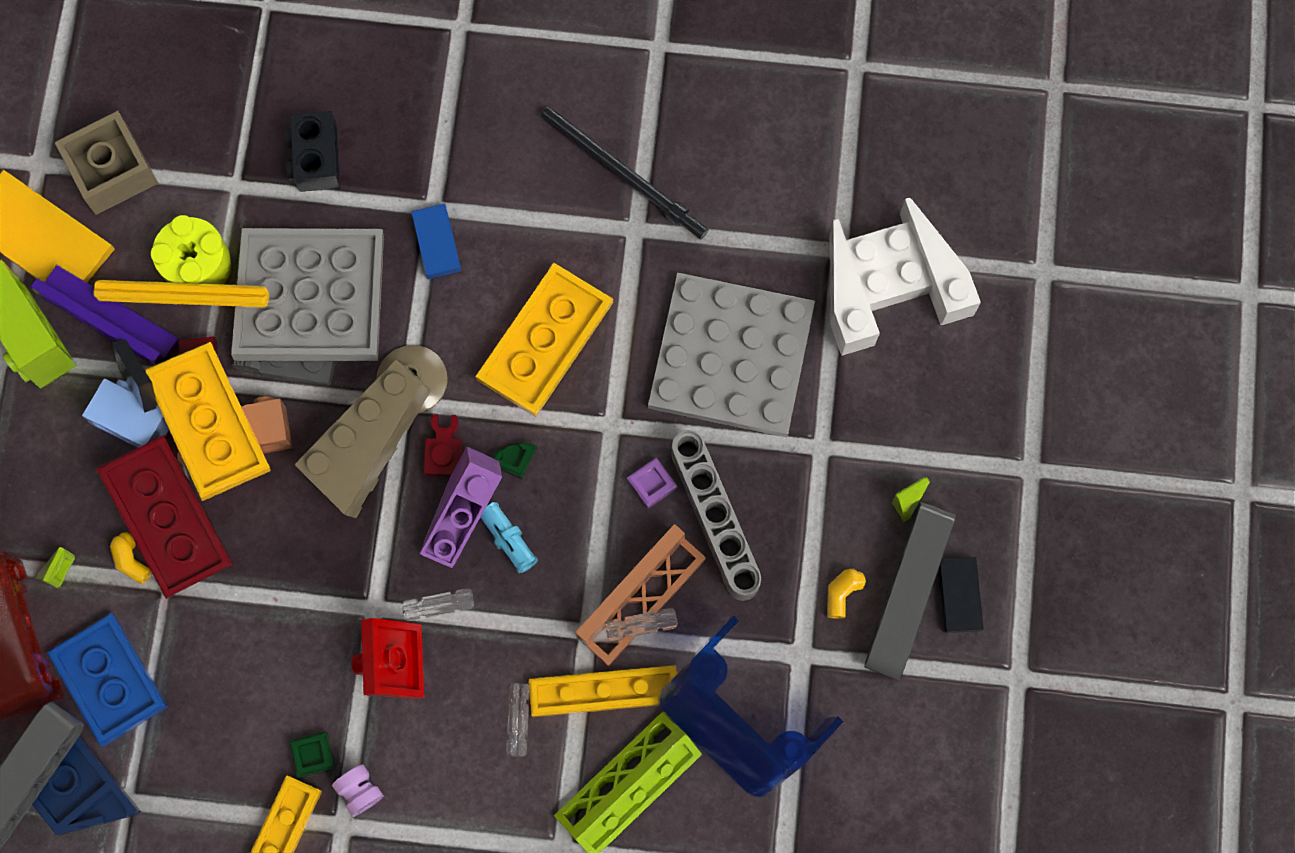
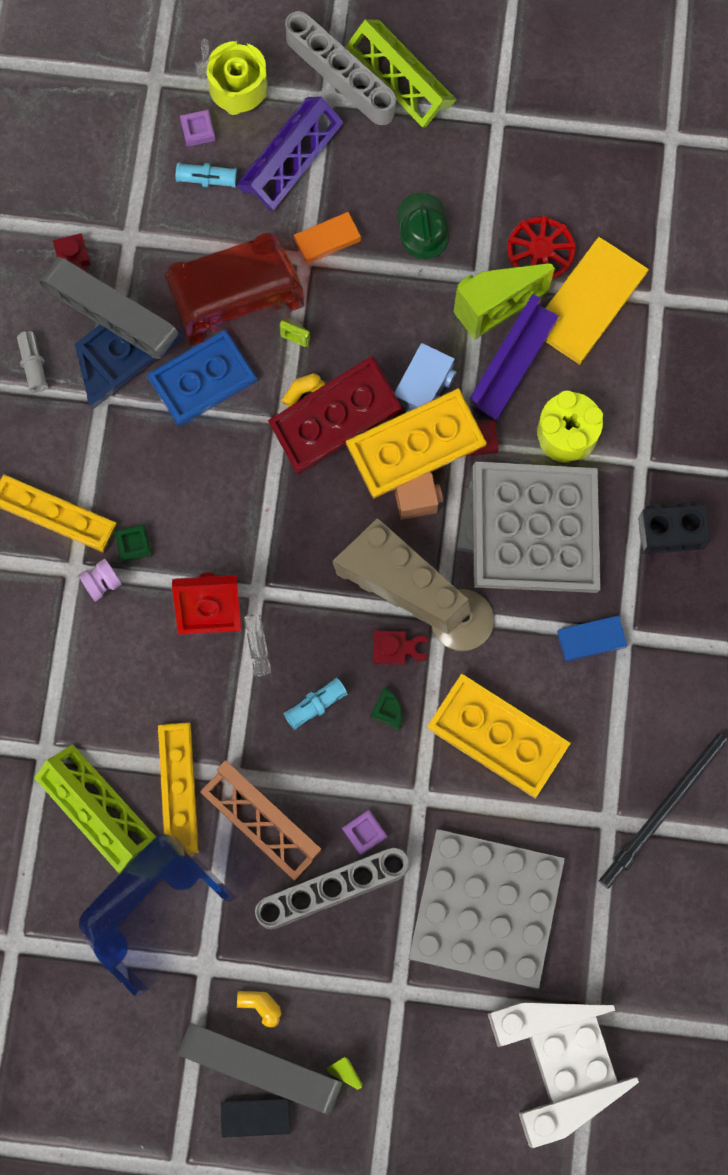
camera: 90 degrees right, 0 degrees up
dark tan brick [54,111,158,215] -> none
yellow axle [94,280,269,307] -> none
black tile [112,339,157,413] -> none
medium lavender slope [419,447,502,568] -> none
clear axle [506,683,530,757] -> none
clear axle [605,608,678,641] -> none

